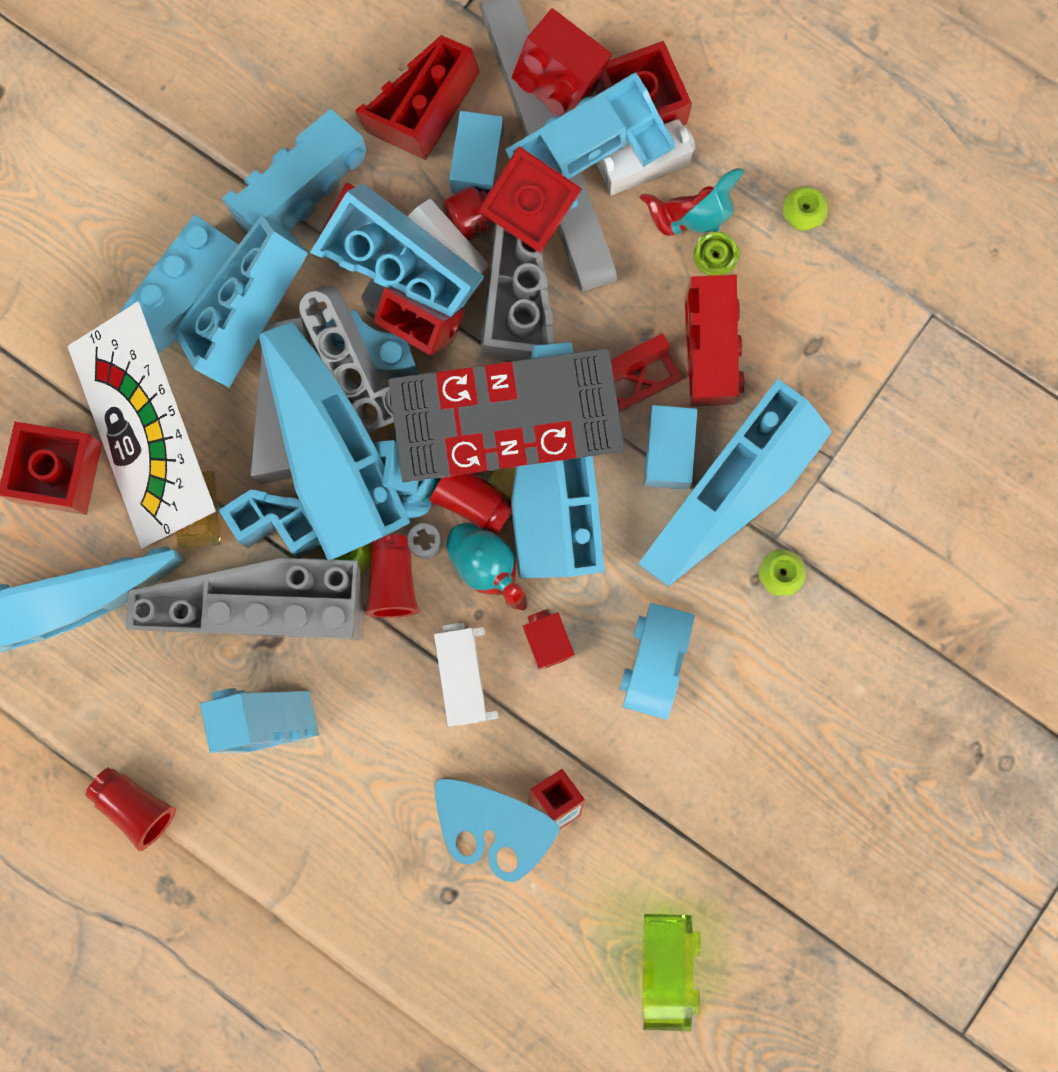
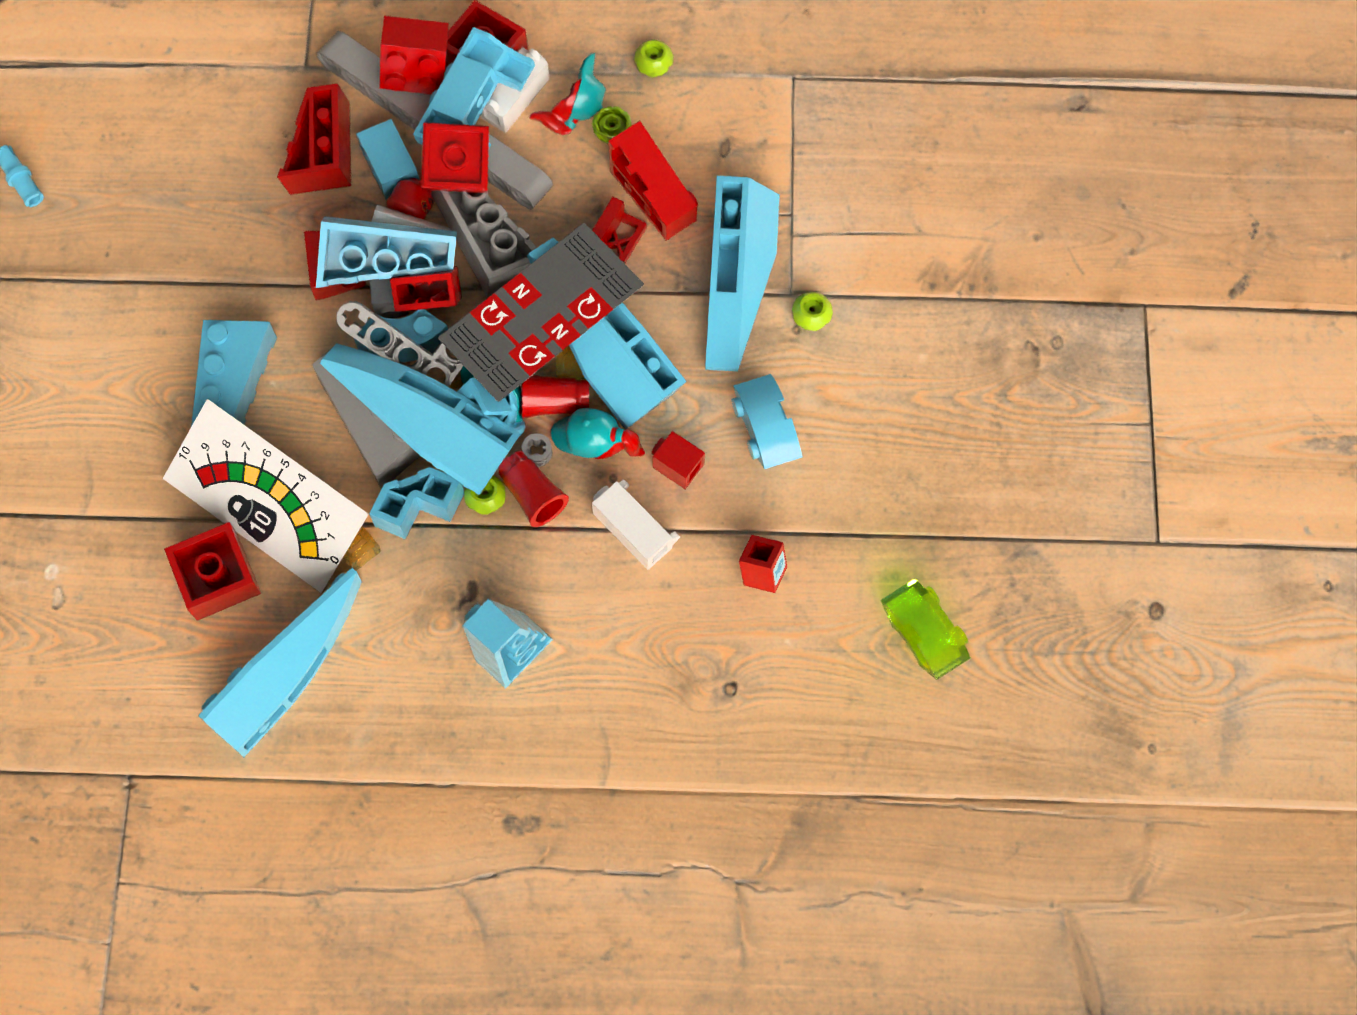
camera: 40 degrees left, 10 degrees down
red plant [85,767,176,851] -> none
light grey wedge [125,558,364,641] -> none
medium azure wedge [173,215,308,388] -> none
medium azure wedge [222,109,367,234] -> none
medium azure piece [435,779,560,882] -> none
medium azure panel [644,405,697,490] -> none

